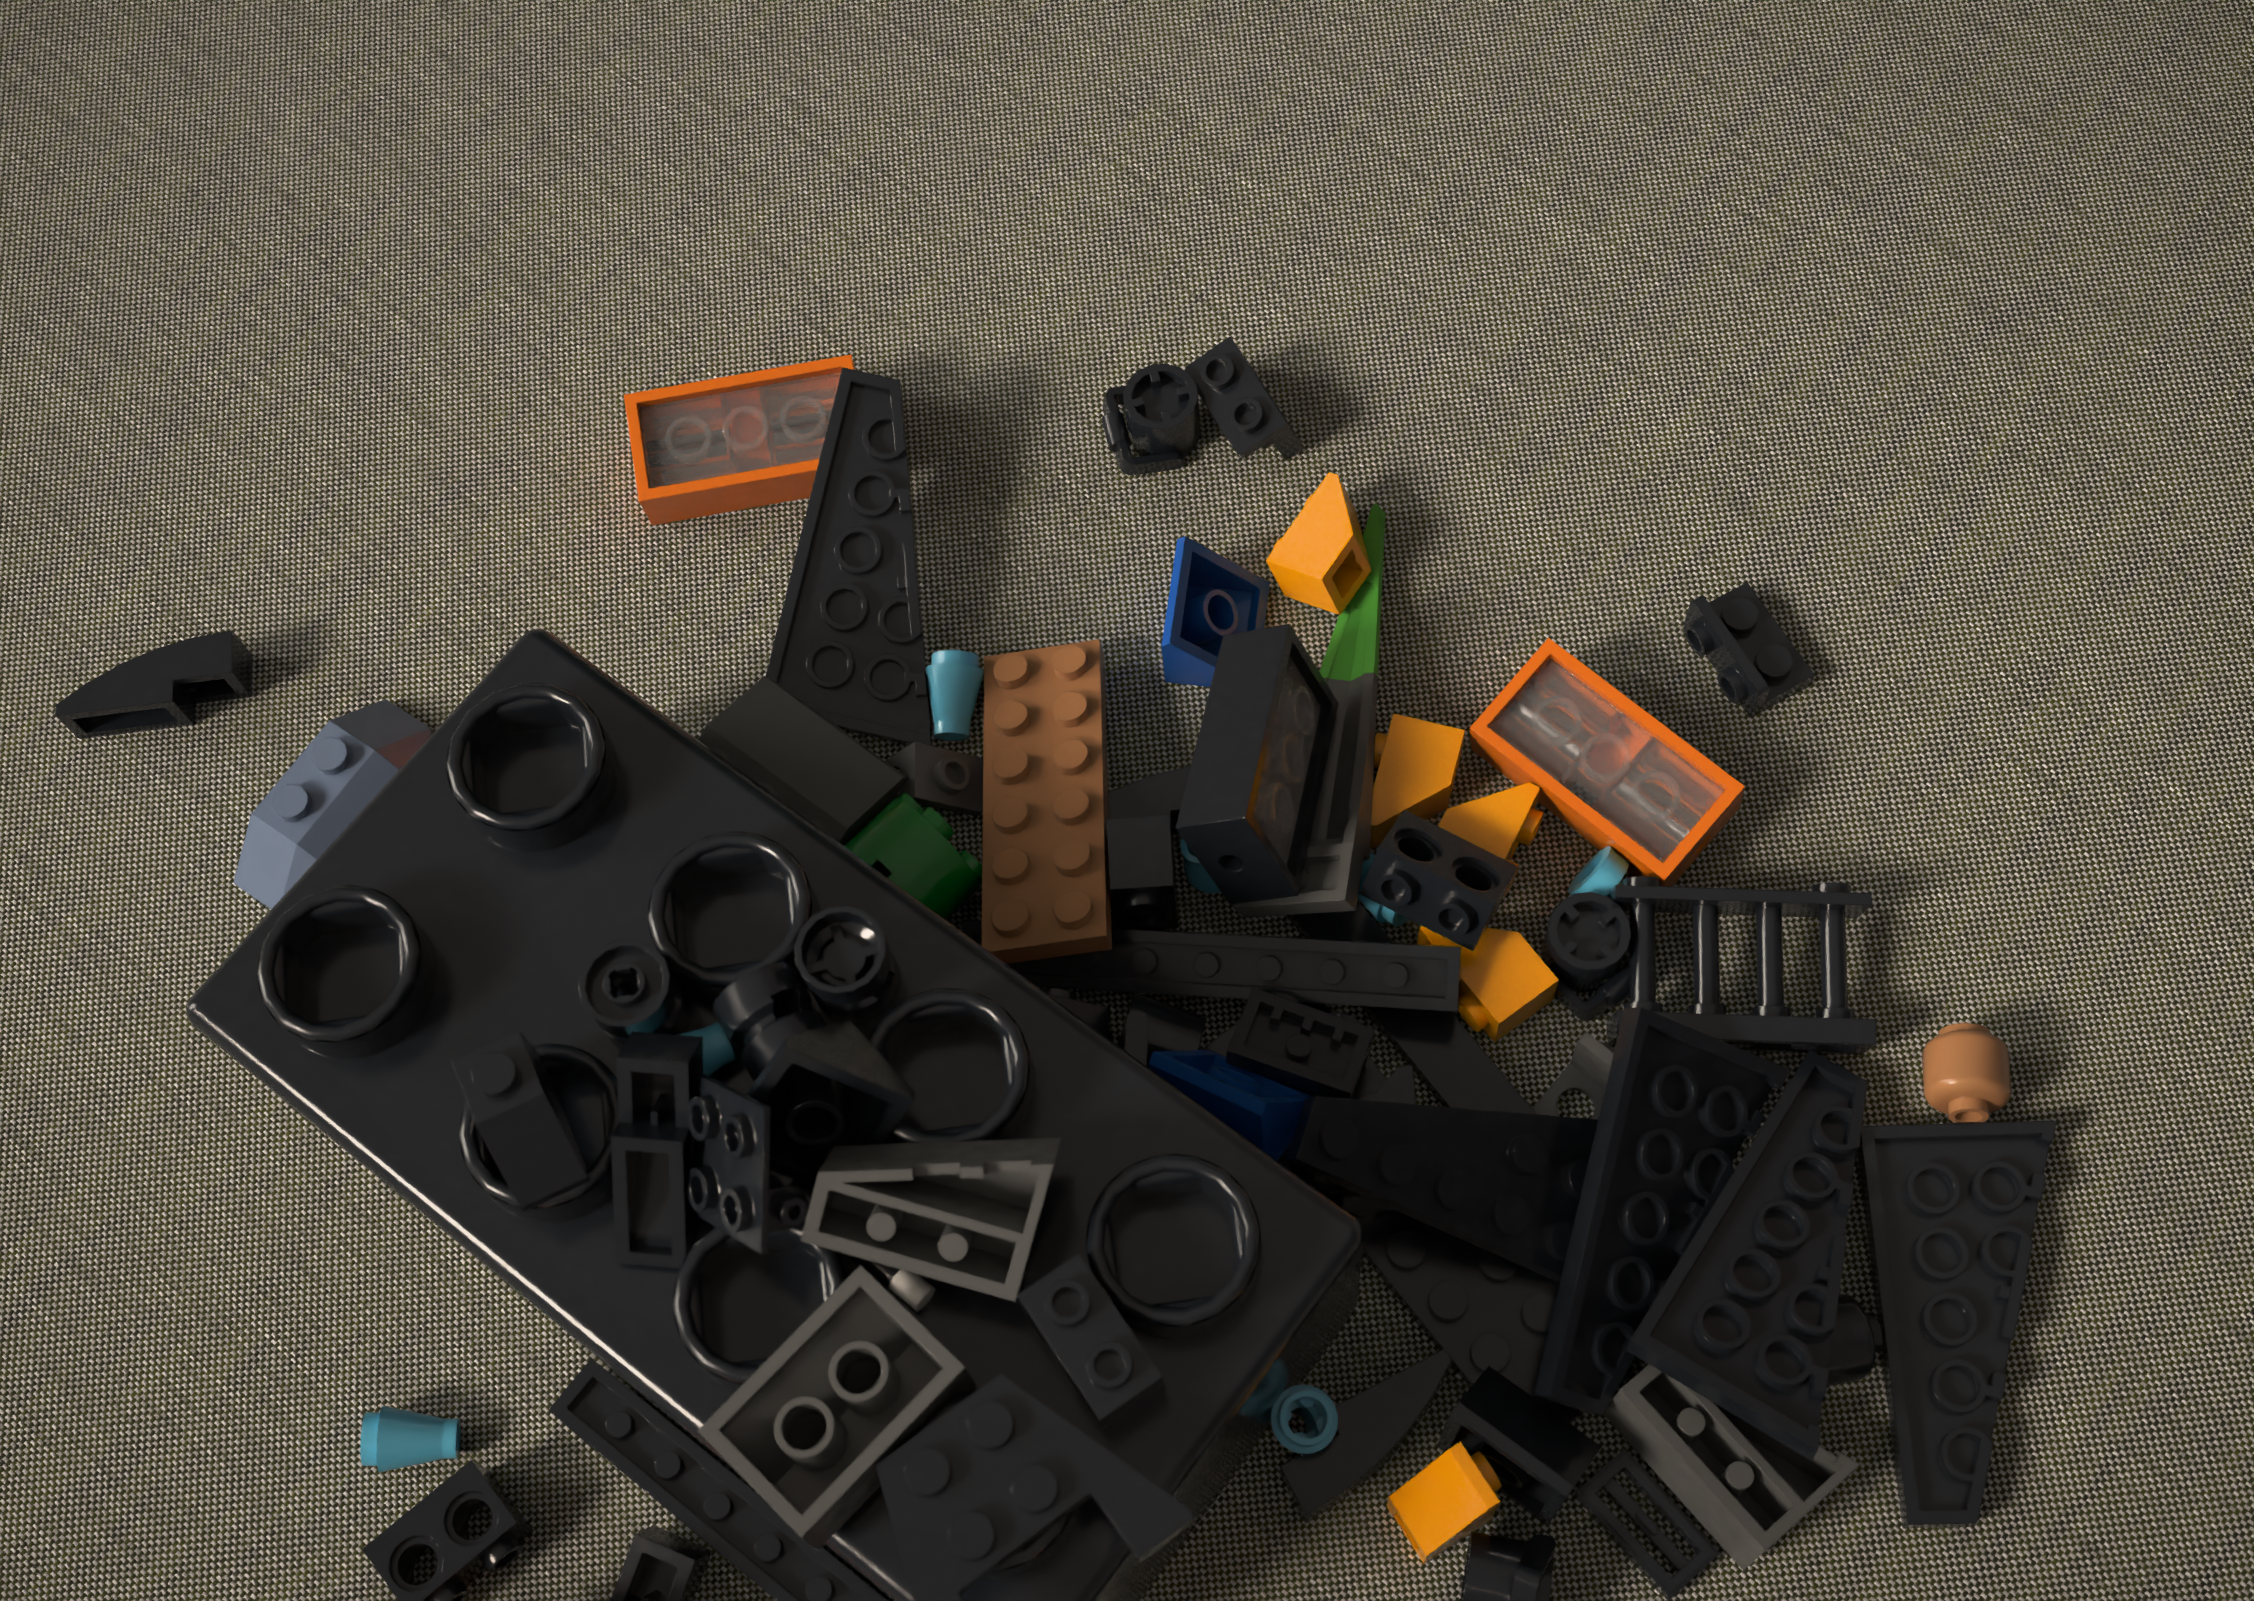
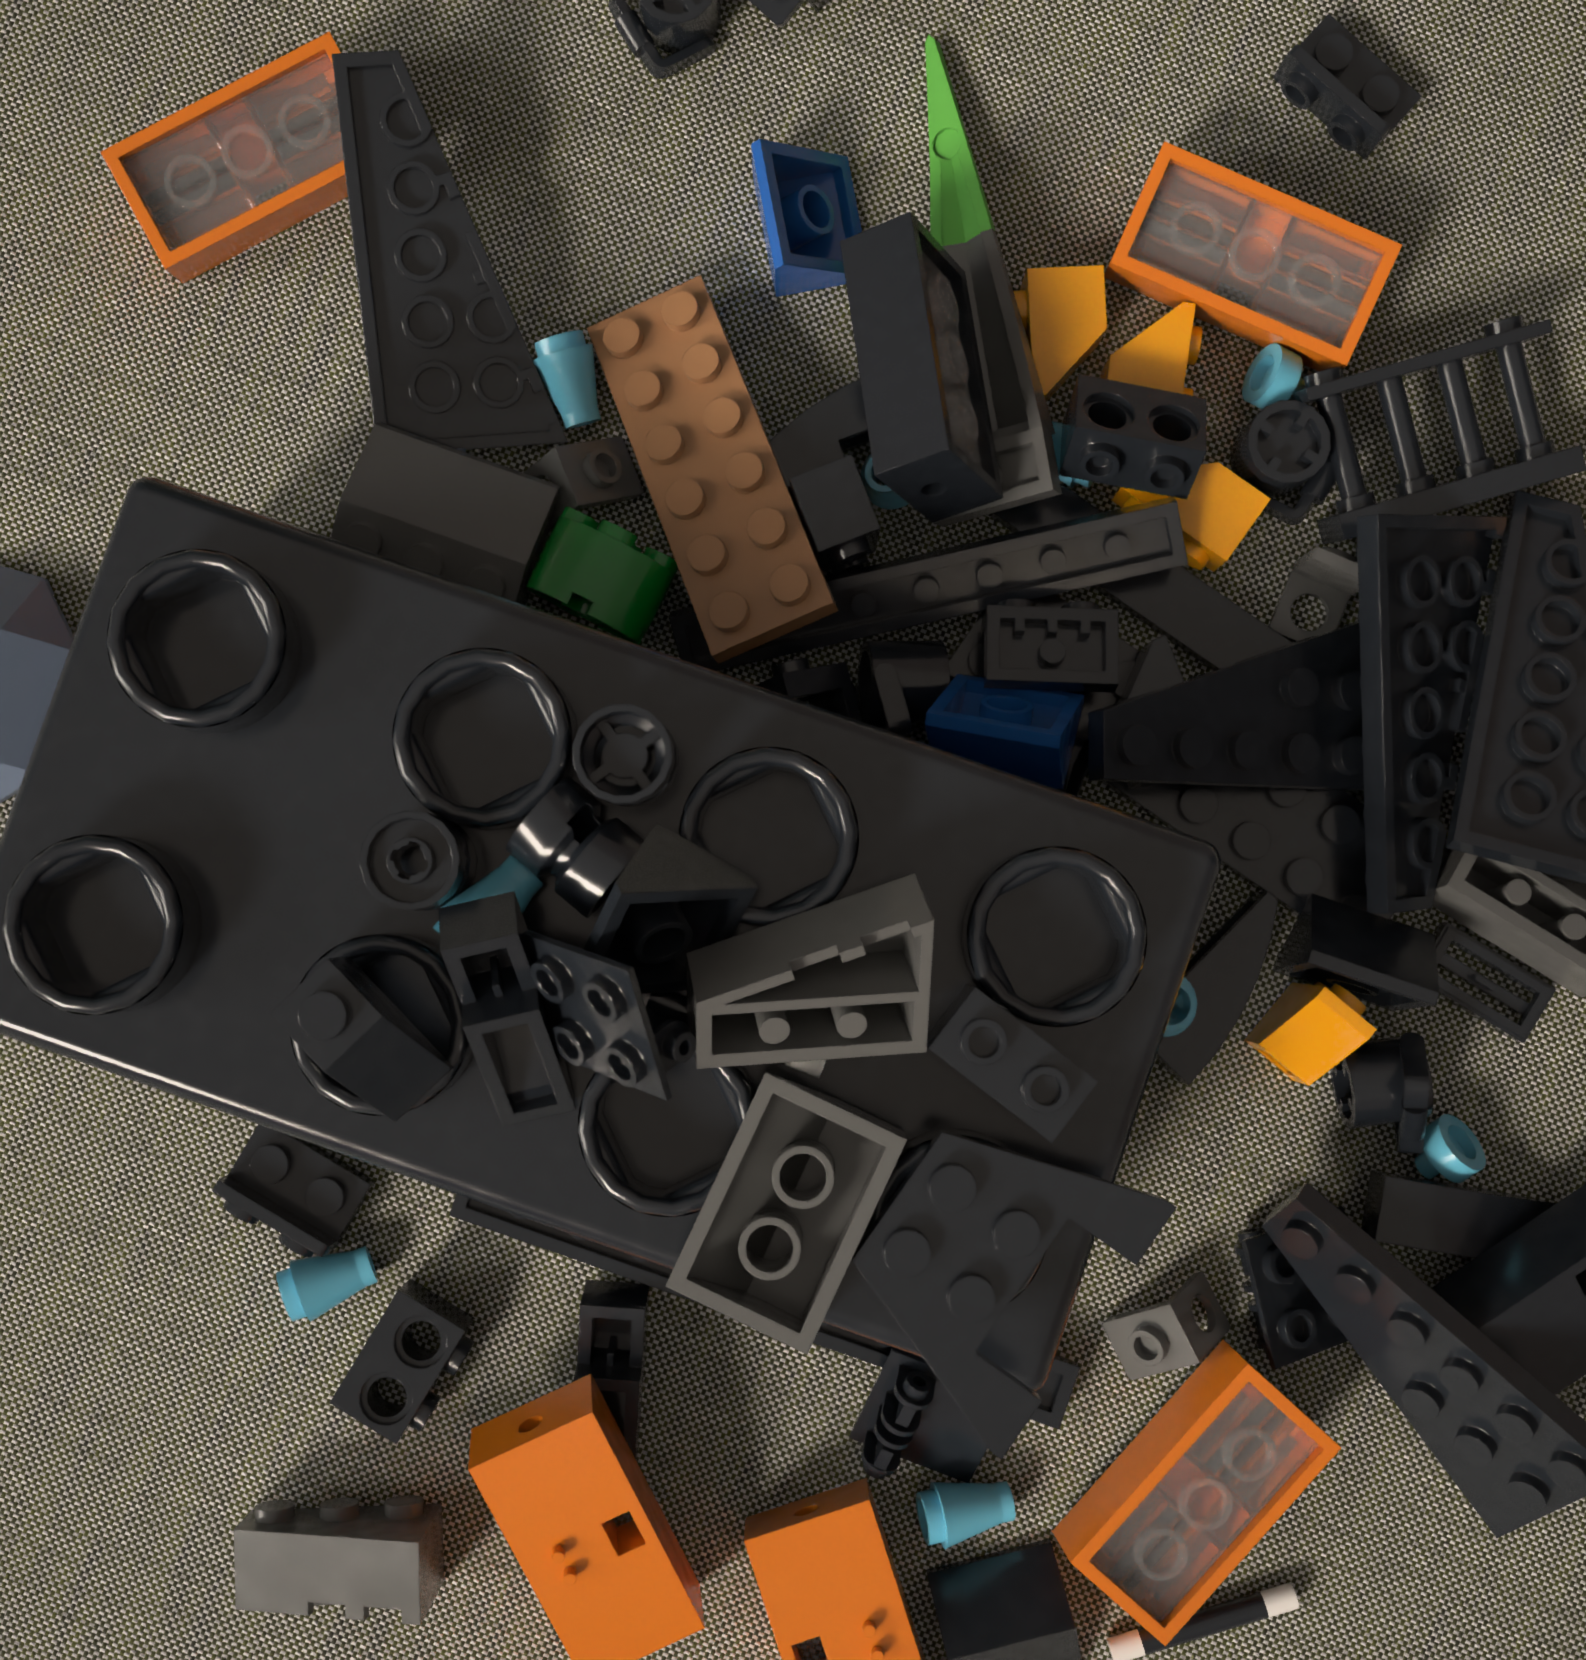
camera: 25 degrees left, 20 degrees up
light orange slope [1266,472,1372,615] -> none
none -> black bracket [212,1125,376,1257]

